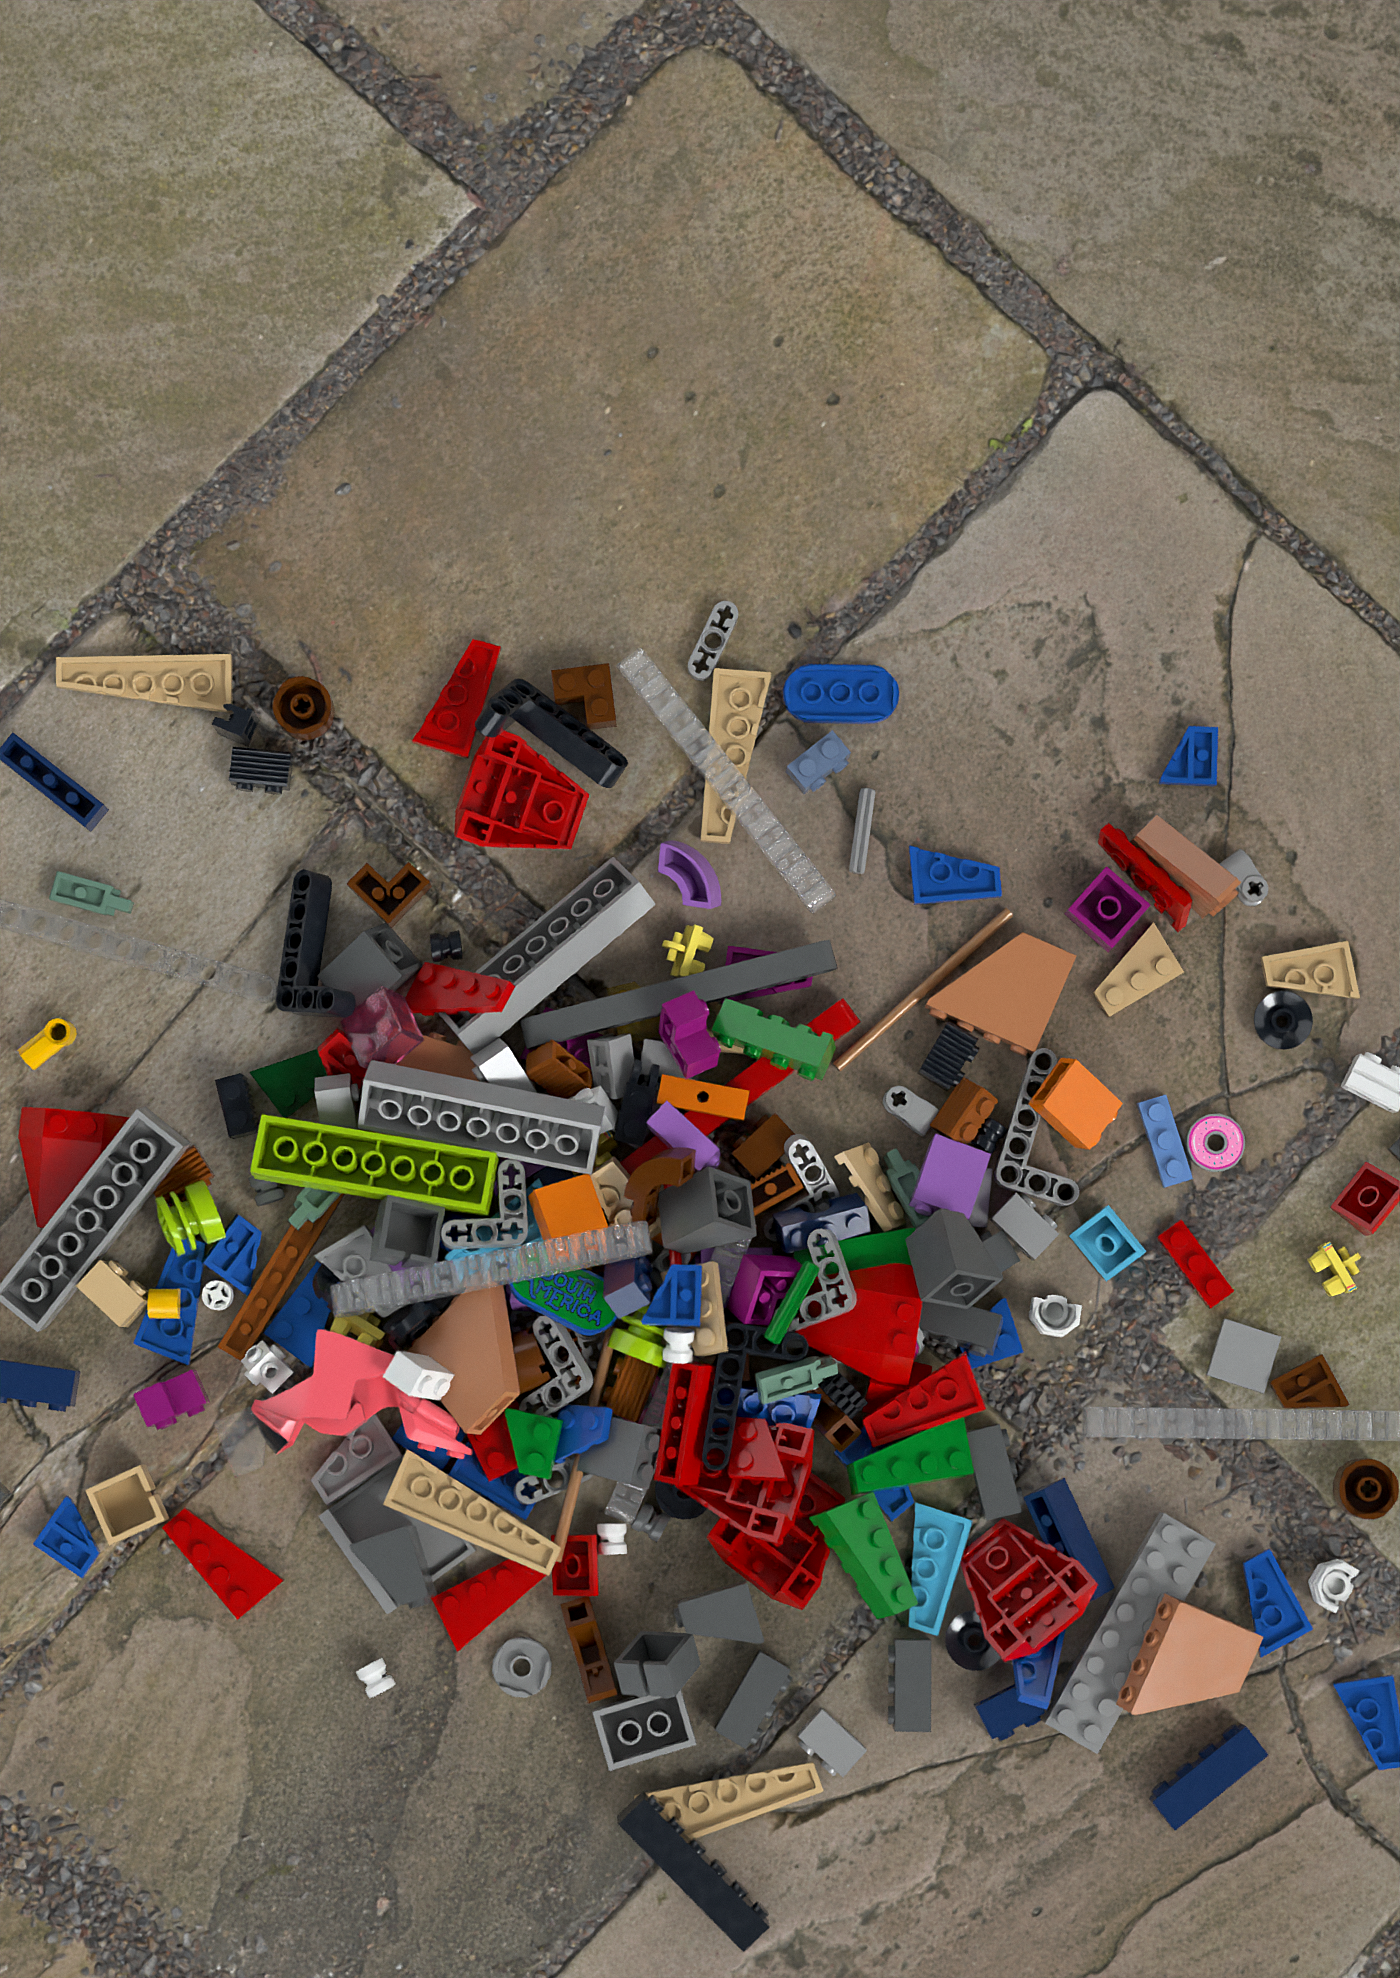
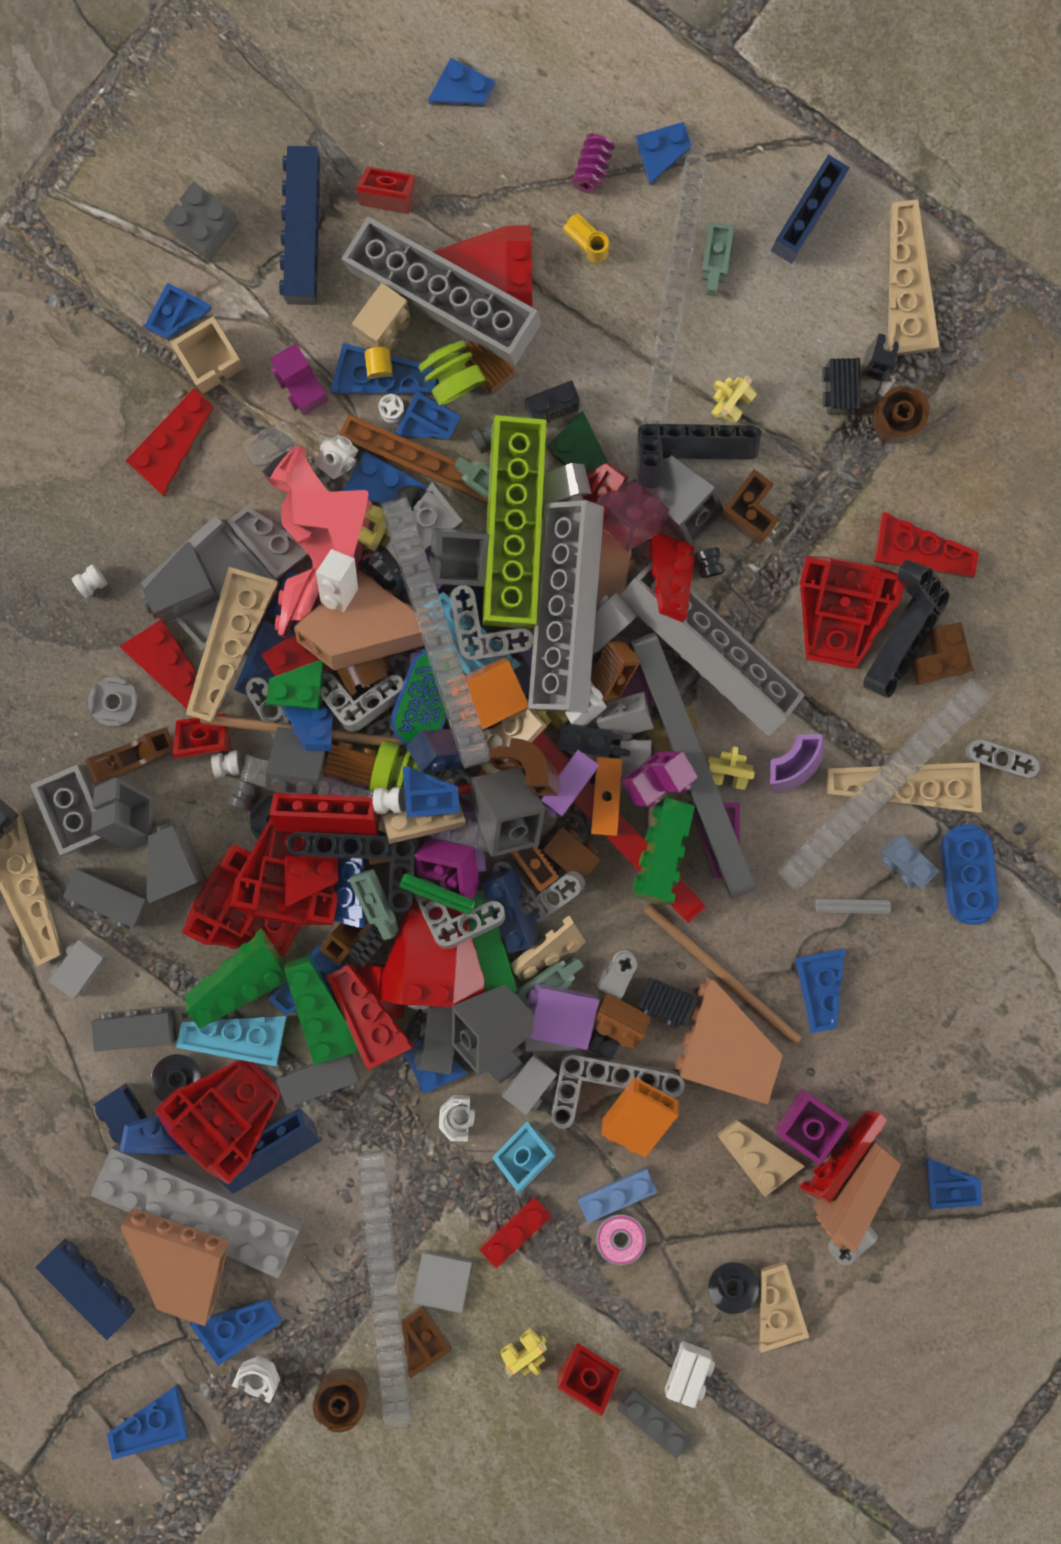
camera: 85 degrees right, 5 degrees up
none -> light yellow hips [711,376,757,423]

